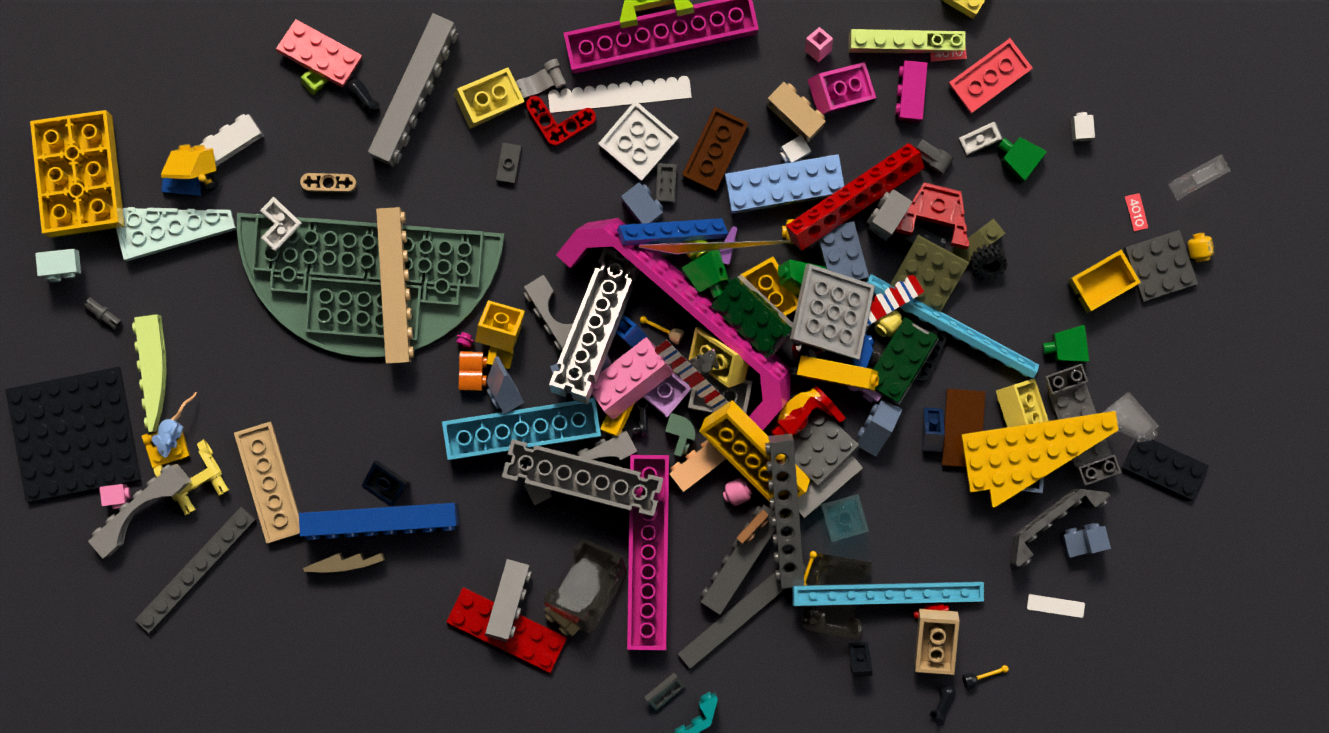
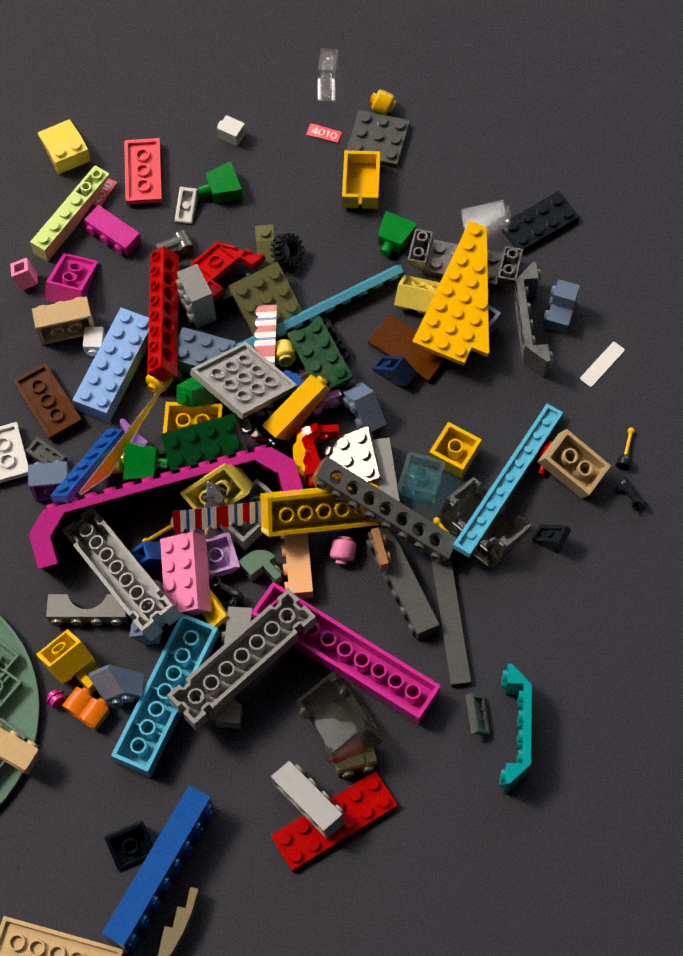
camera: 50 degrees left, 20 degrees down
none -> yellow brick [429,422,482,479]

